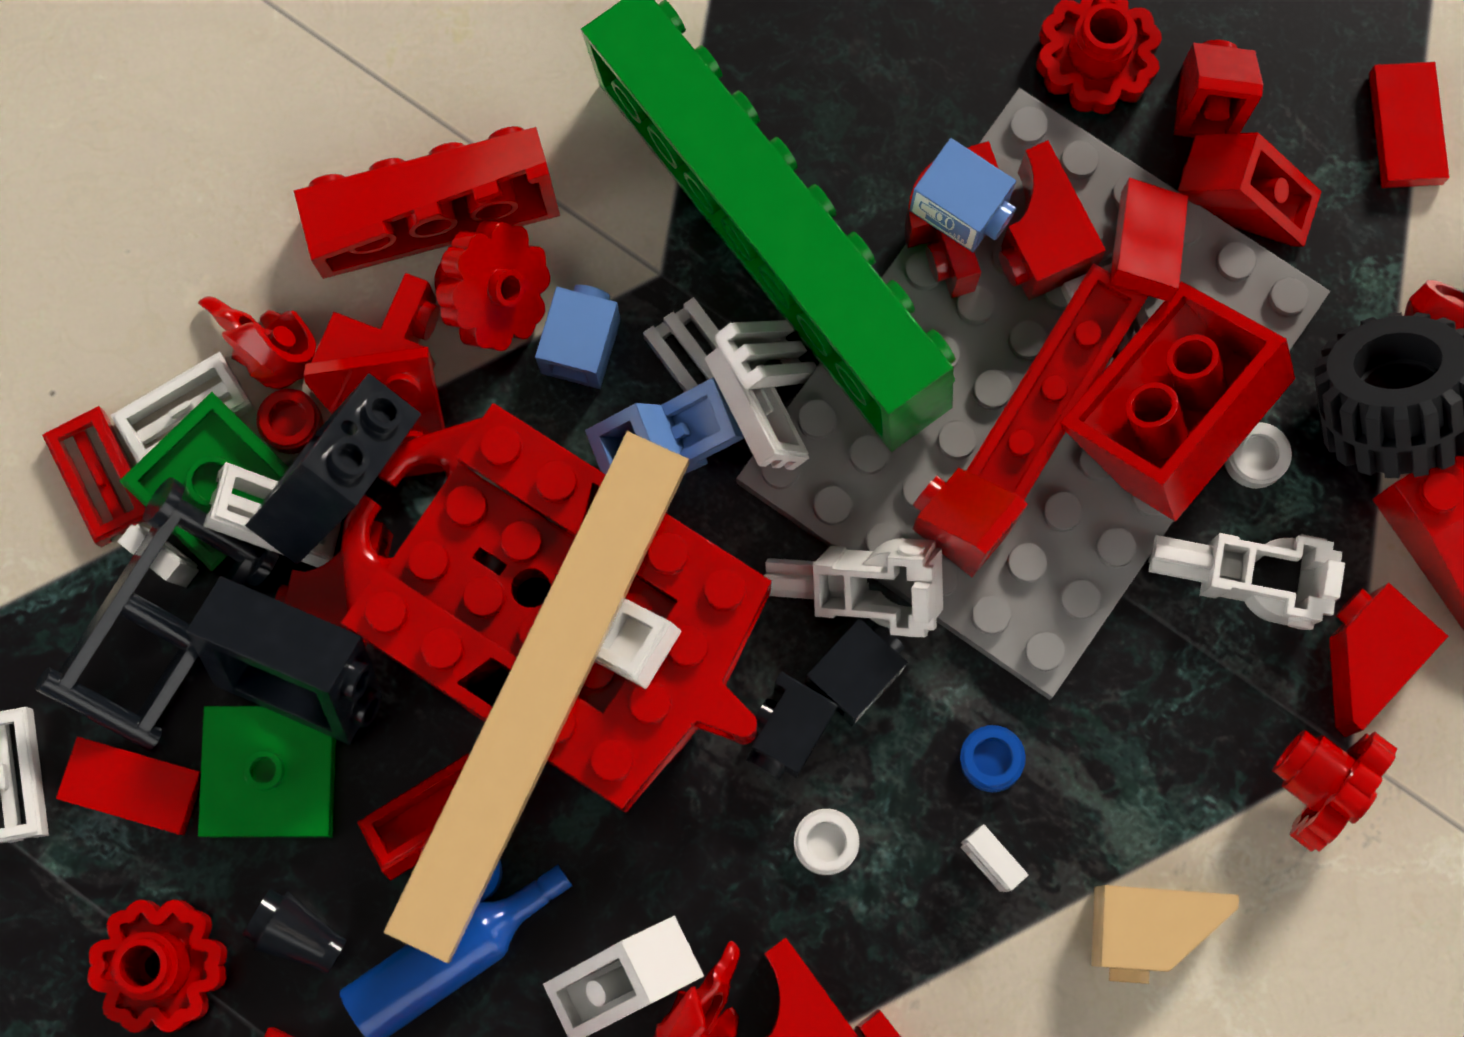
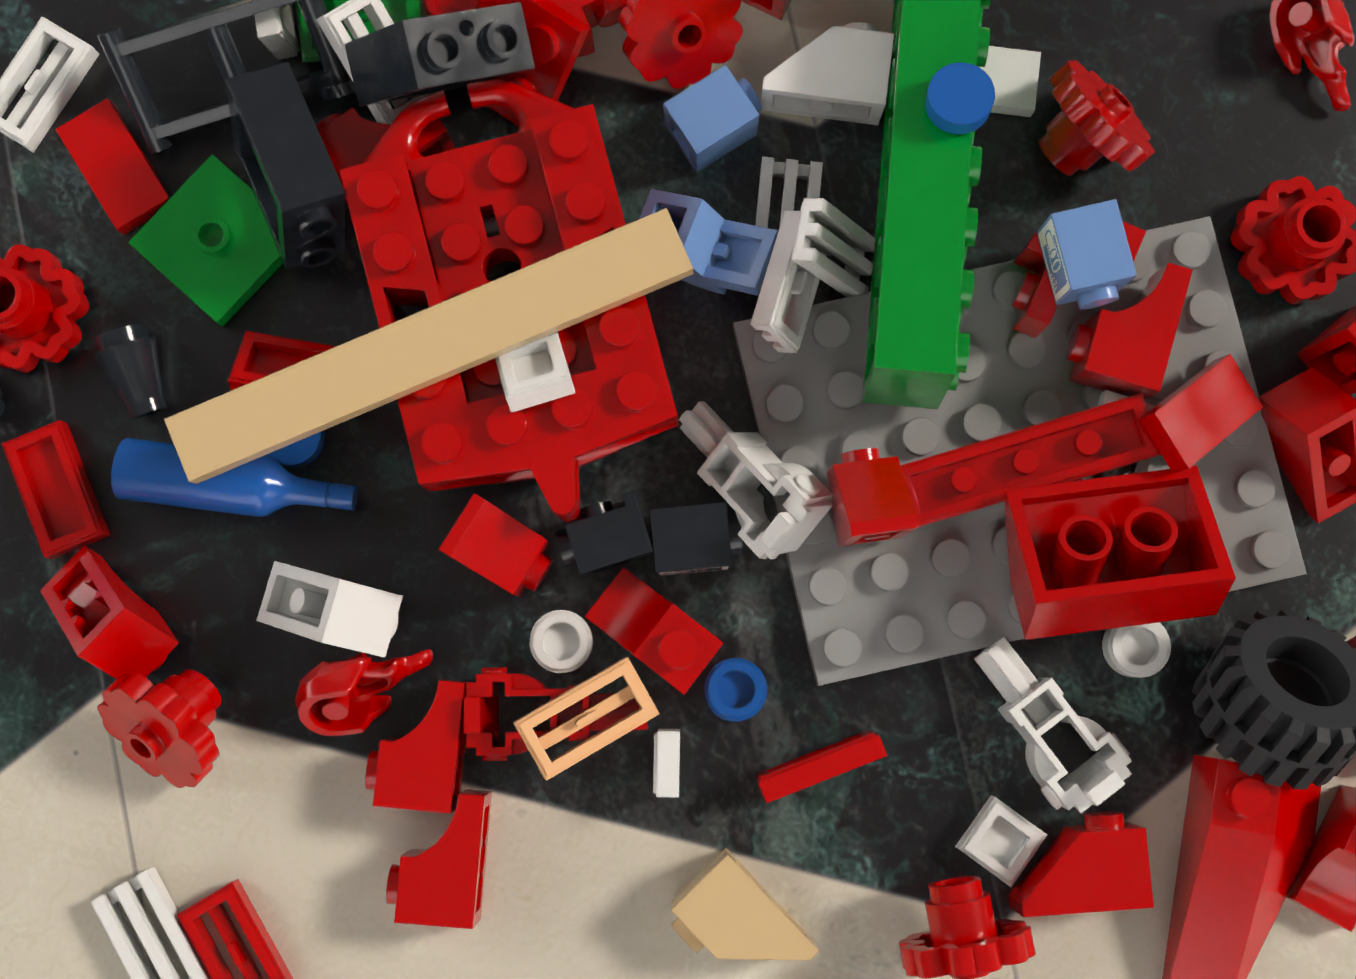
camera: 40 degrees right, 5 degrees up
none -> red slope [438,493,554,597]
none -> red piece [464,667,648,761]
none -> light nougat tile [513,657,660,781]
none -> red arch [585,567,724,695]
none -> red tile [755,730,888,803]
none -> white slope [760,22,894,125]
none -> blue tile [925,62,995,134]
none -> white tile [955,795,1047,887]
none -> white tile [979,46,1041,117]
none -> red plant [1038,60,1155,176]

